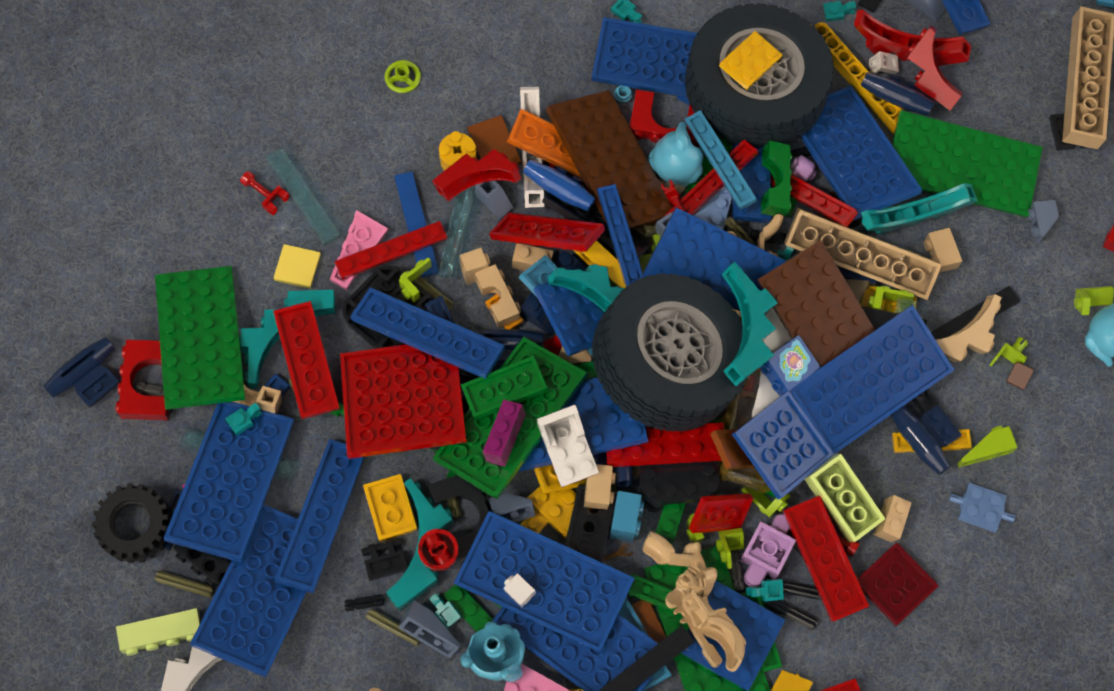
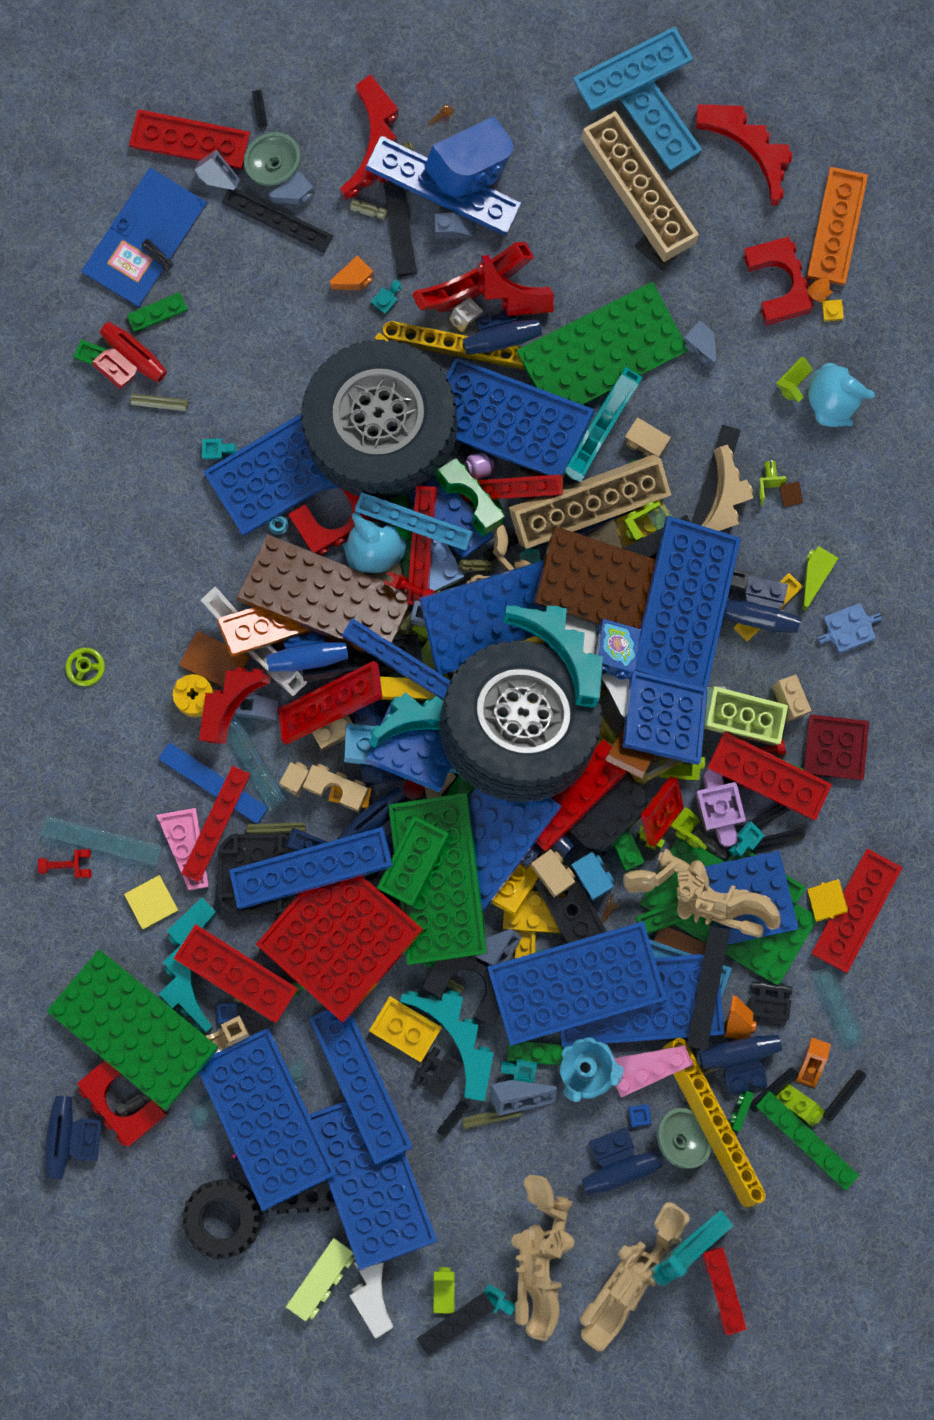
camera: 35 degrees left, 10 degrees up
olive axle [155,571,214,598] -> none
teal plate [225,402,262,436] -> none
lime bracket [399,257,432,303] -> none
red brick [418,529,458,571] -> none
magenta brick [482,399,526,467] -> none
white brick [503,573,536,608] -> none
white bracket [537,405,599,488] -> none
yellow plate [719,31,782,90] -> none

